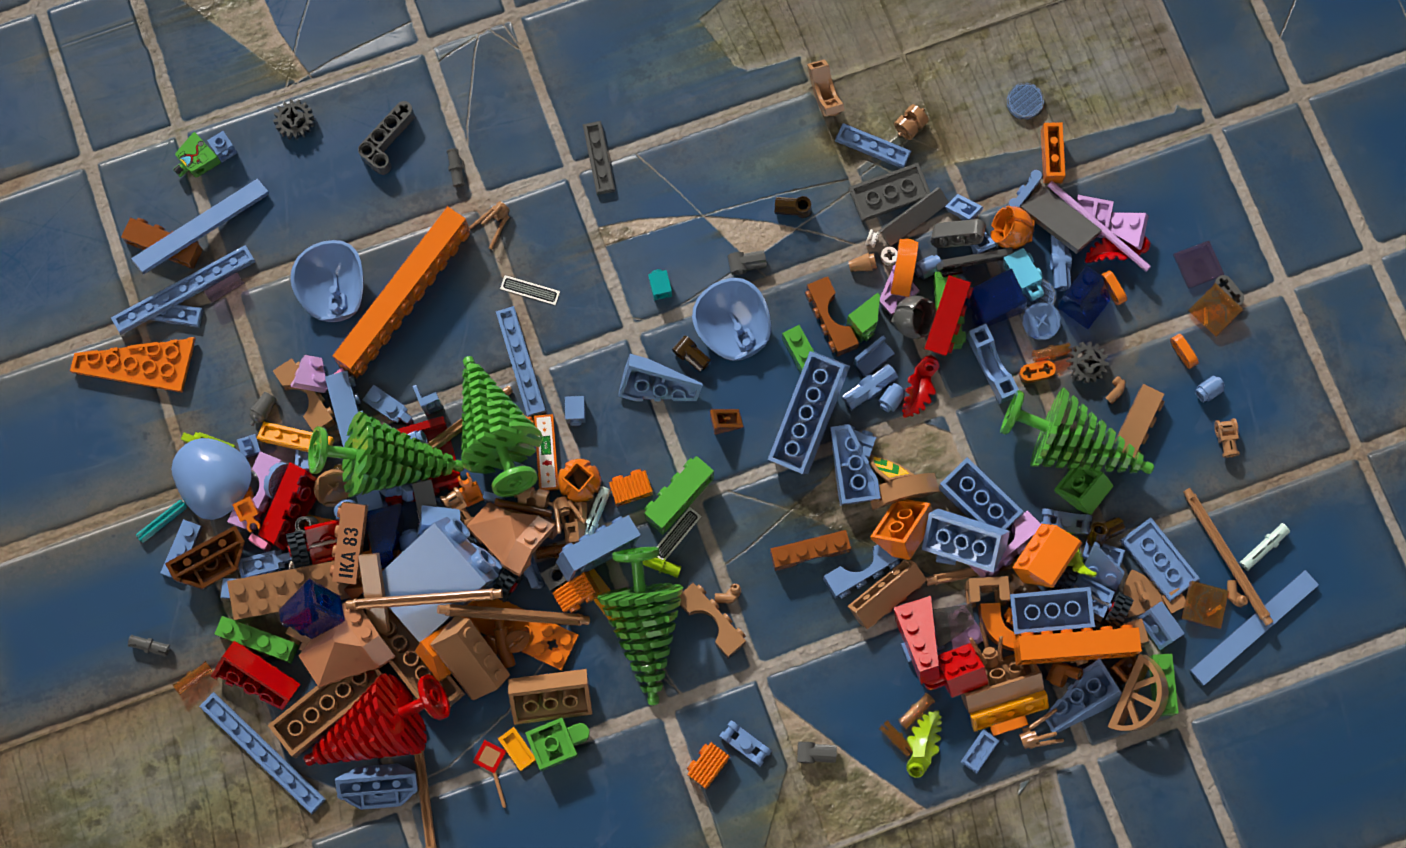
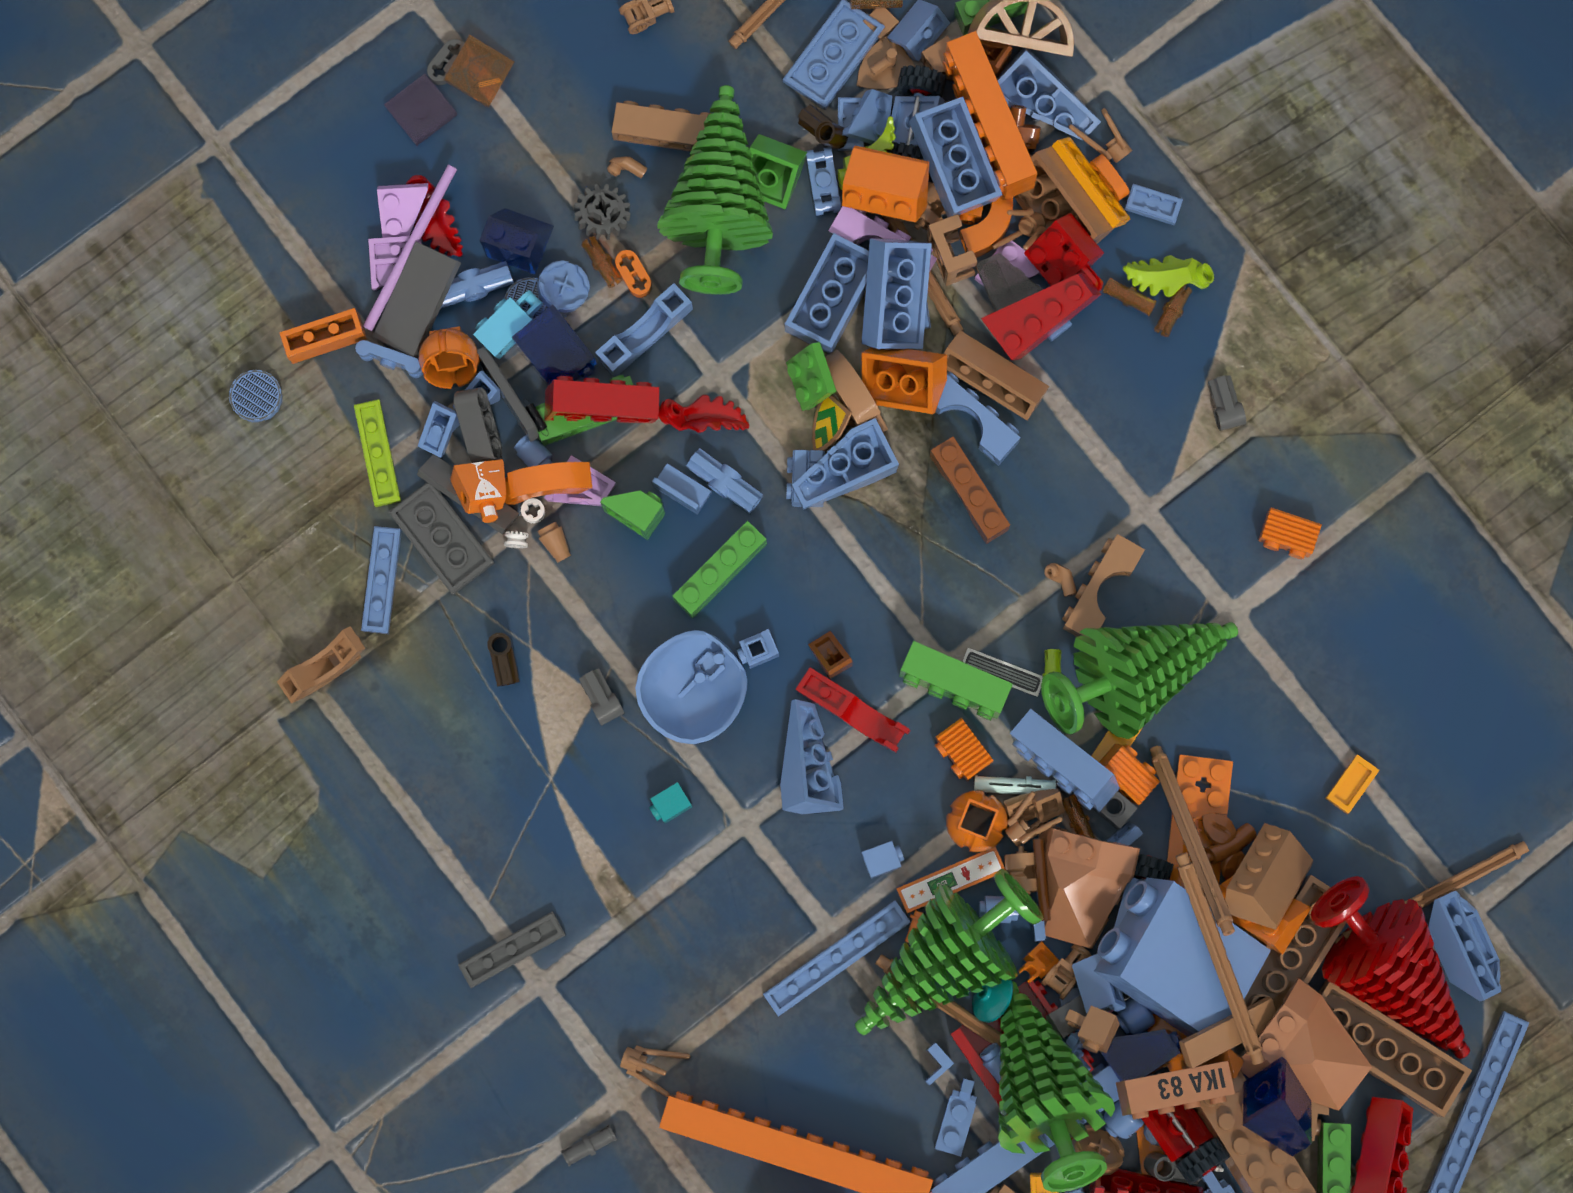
camera: 105 degrees left, 5 degrees up
piece [473,740,507,808] -> none
sticker [500,275,560,305] -> none
medium nougat slope [508,669,592,725] -> none
bright green brick [525,717,590,772] -> none
dark brown piece [672,335,711,373] -> none
medium blue plate [719,720,772,767] -> none
medium blue brick [768,351,850,474] -> none
dark orange arch [805,276,859,357] -> none
medium blue brick [879,383,906,412] -> none
dark grey piece [891,295,937,339] -> none
medium nougat wheel [894,104,929,140] -> none
orange beam [1100,270,1127,305] -> none
orange beam [1170,334,1199,369] -> none
medium blue brick [1195,376,1225,403] -> none
none -> lime tile [354,399,401,507]
none -> orange torso [450,459,506,523]
none -> medium blue window [737,629,779,669]
none -> bright green plate [786,342,836,411]
none -> red piece [795,668,911,753]
none -> teal dish [972,979,1013,1023]
none -> medium nougat brick [1065,1006,1120,1053]

